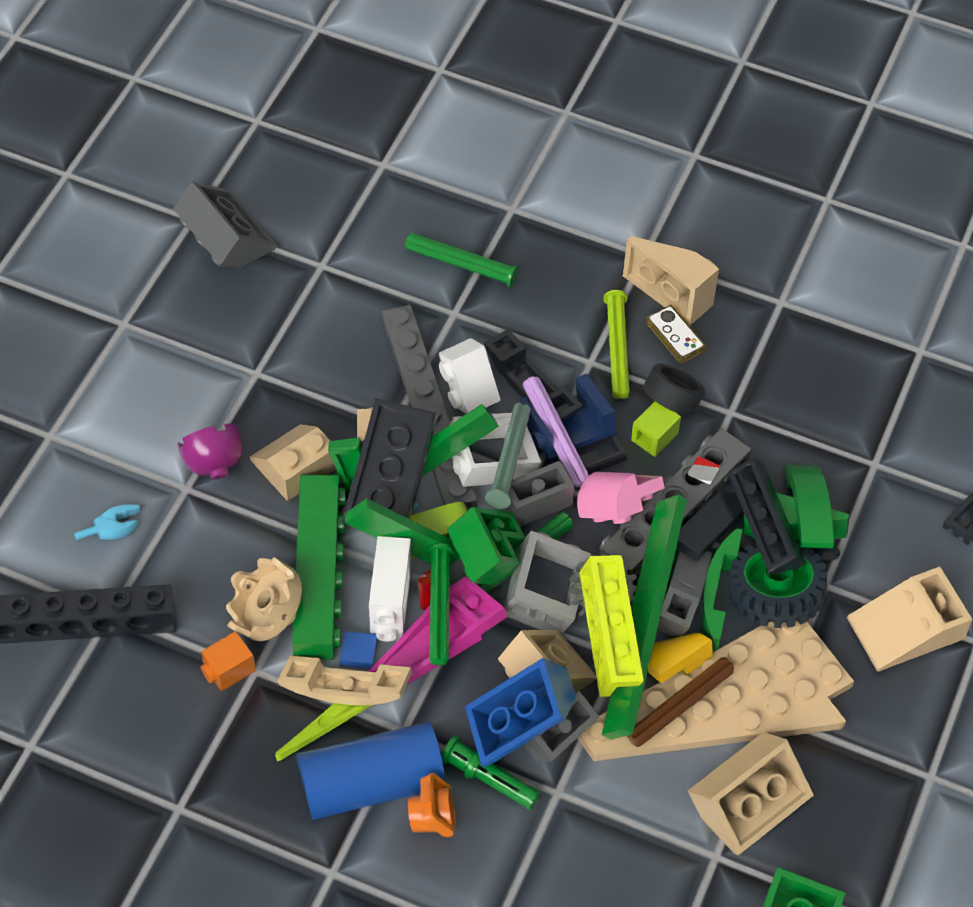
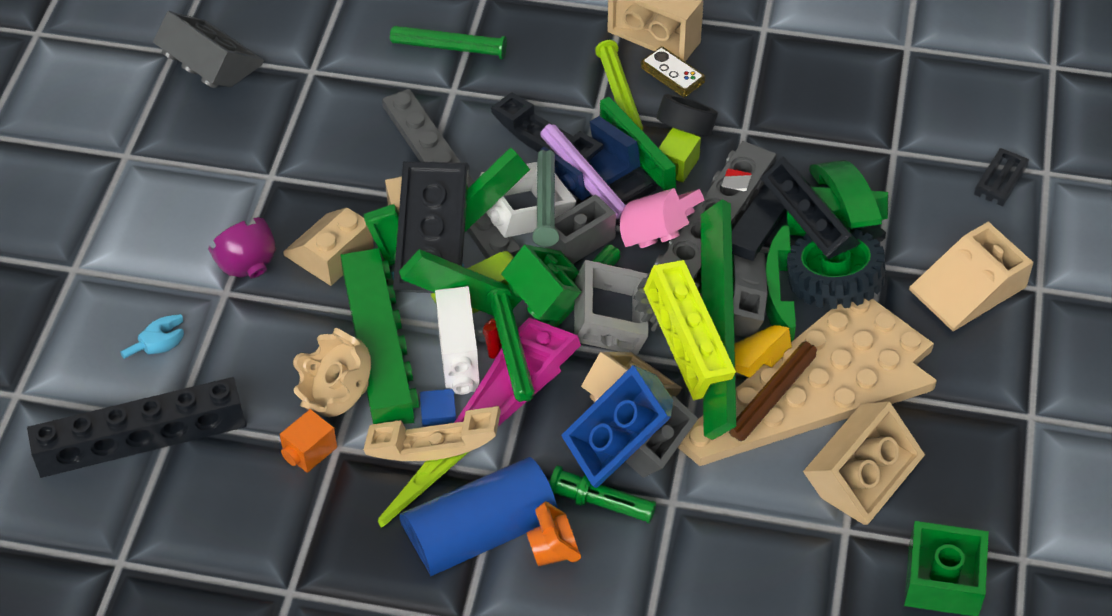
camera: 10 degrees left, 5 degrees down
white brick [439,338,501,414] -> none
none -> green tile [600,97,676,191]

